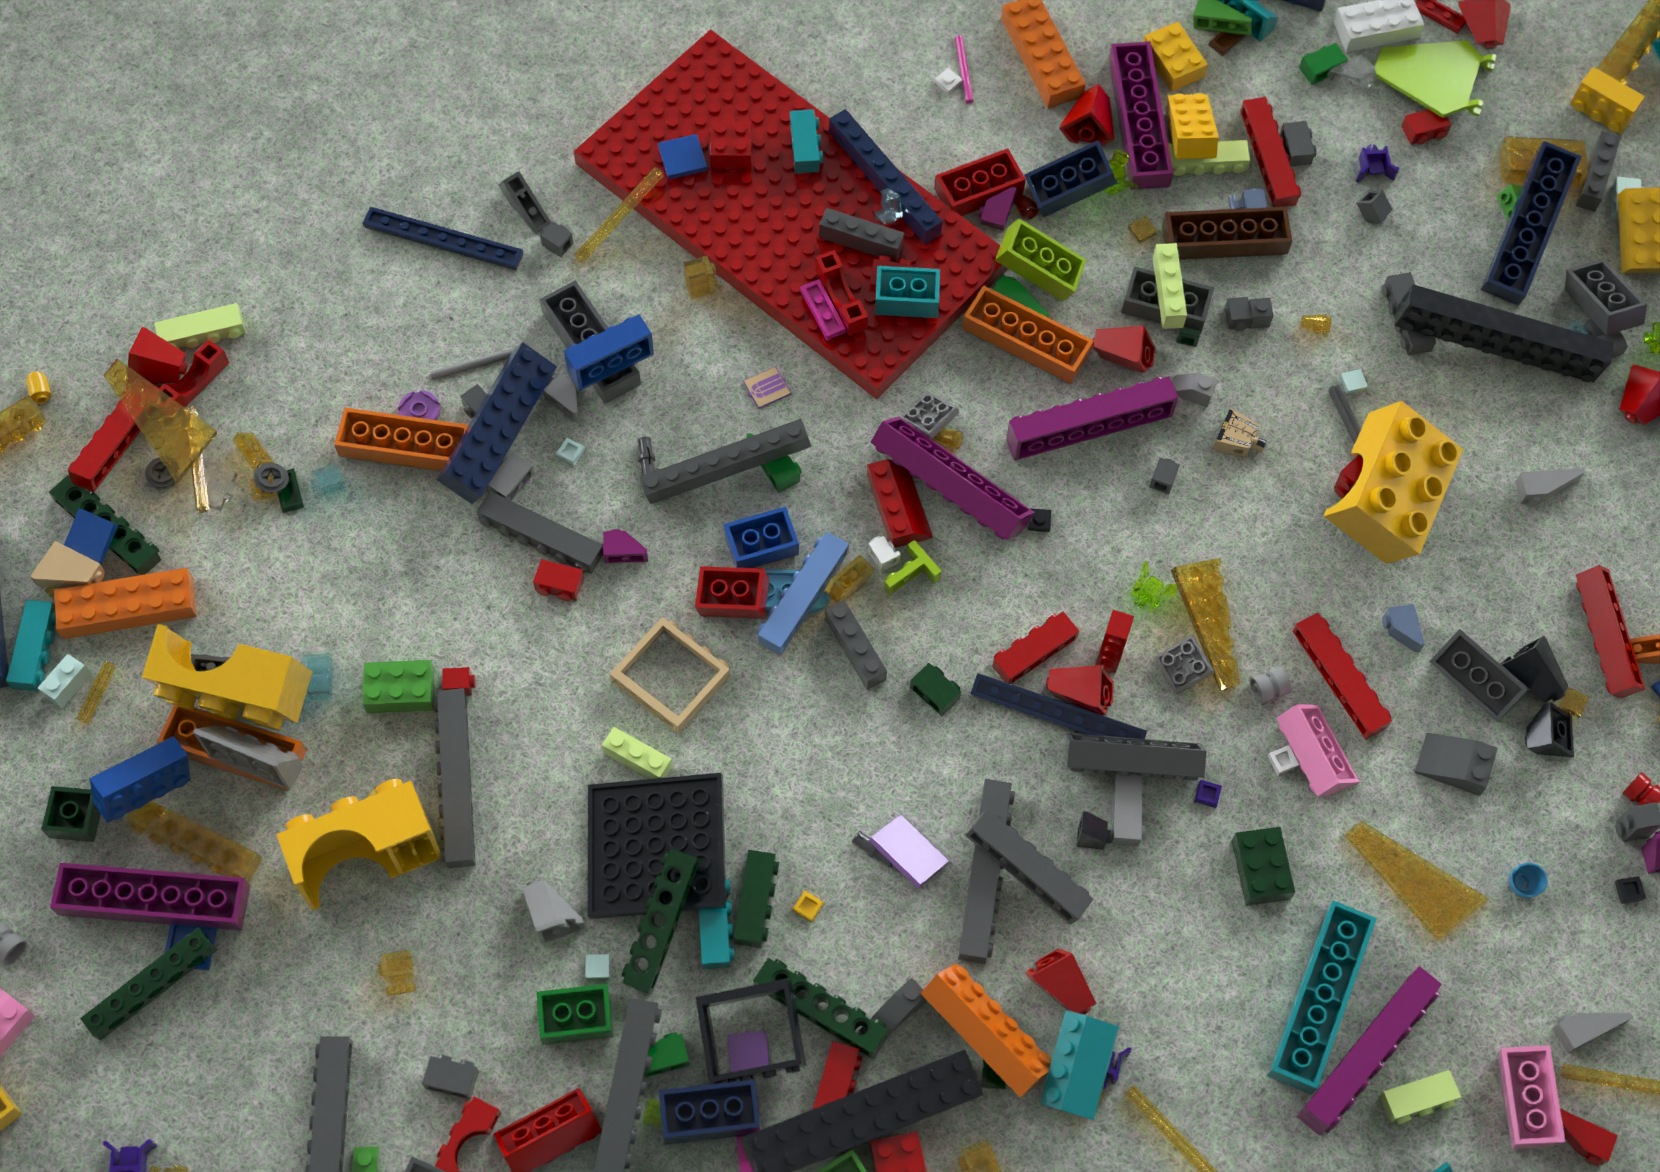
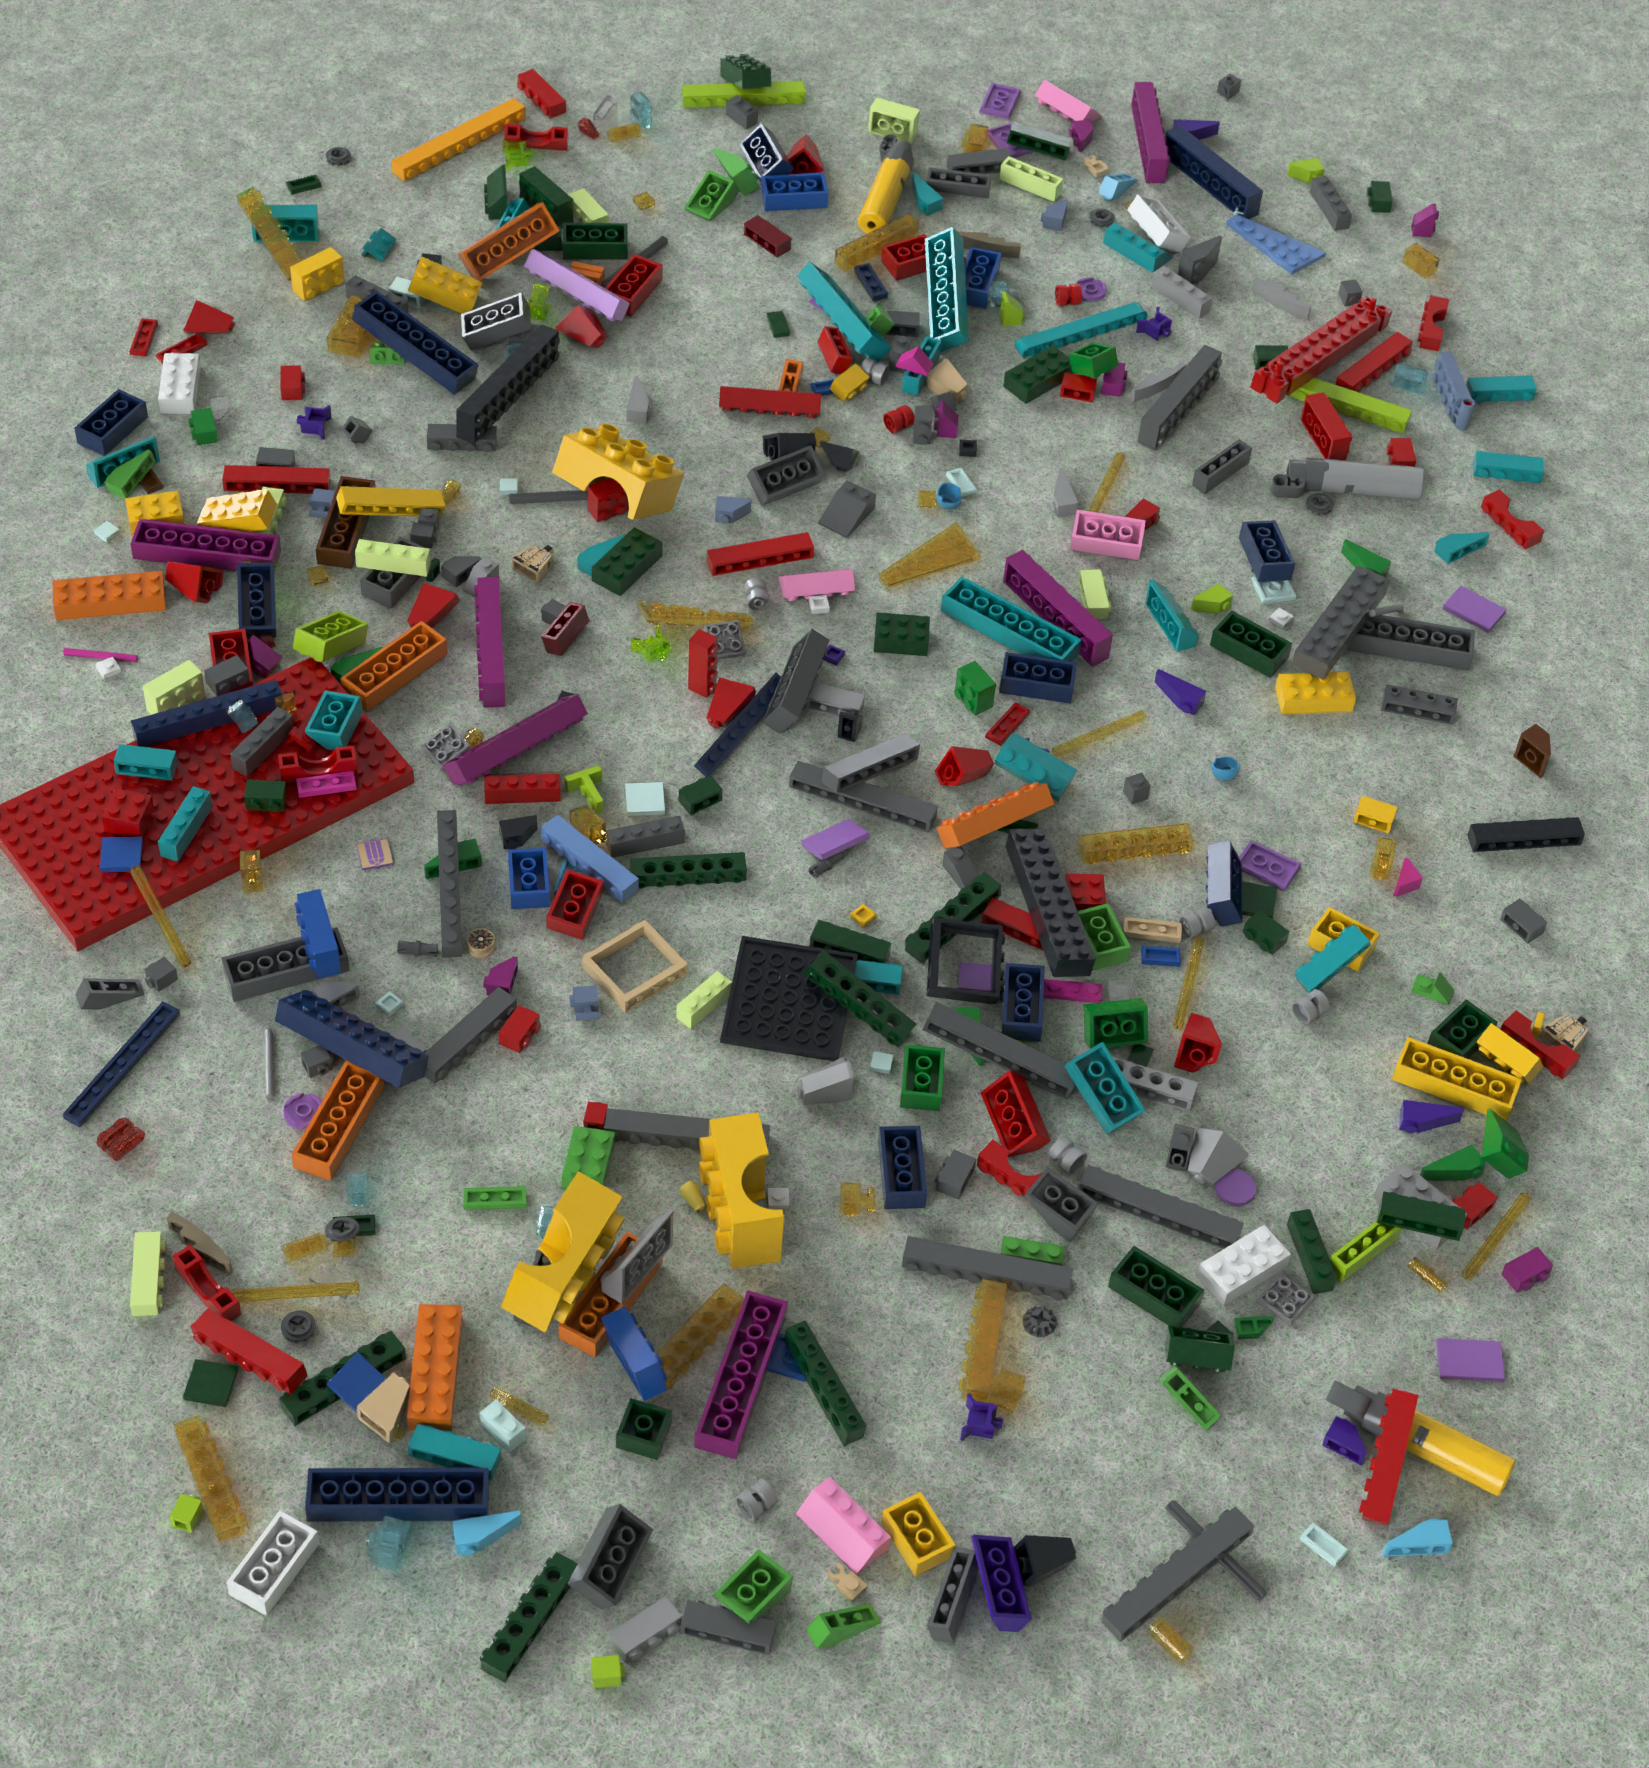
camera: 80 degrees left, 15 degrees down
yellow brick [26,371,52,404] -> none
clear yellow wing [103,359,218,483] -> none
red slope [126,327,188,385] -> none
white brick [868,536,901,572] -> none
red brick [992,611,1079,684] -> none
lime flag [1373,40,1497,118] -> none
none -> light aqua tile [94,521,120,542]
none -> clear red brick [97,1117,145,1161]
none -> yellowish green brick [143,660,206,715]
none -> teal brick [158,786,213,862]
none -> dark tan slope [167,1211,233,1275]
none -> dark green tile [183,1359,238,1407]
none -> dark grey brick [204,655,250,696]
none -> dark green brick [244,780,287,811]
none -> clear yellow plate [275,692,297,713]
none -> yellow brick [336,486,446,517]
none -> dark grey slope [441,556,482,587]
none -> bright green plate [463,1186,527,1210]
none -> tan wheel [467,928,495,959]
none -> black slope [499,815,538,849]
none -> dark red brick [541,602,590,656]
none -> sand blue brick [569,985,600,1021]
none -> teal slope [577,535,625,576]
none -> dark green brick [592,527,663,596]
none -> light aqua tile [625,782,665,816]
none -> dark green brick [630,852,747,889]
none -> white plate [768,1188,789,1209]
none -> dark blue brick [878,1126,927,1209]
none -> clear yellow plate [918,490,936,508]
none -> light aqua tile [946,468,977,497]
none -> green brick [954,661,996,715]
none -> clear yellow brick [958,1279,1007,1403]
none -> red tile [985,702,1030,746]
none -> dark blue brick [999,652,1077,704]

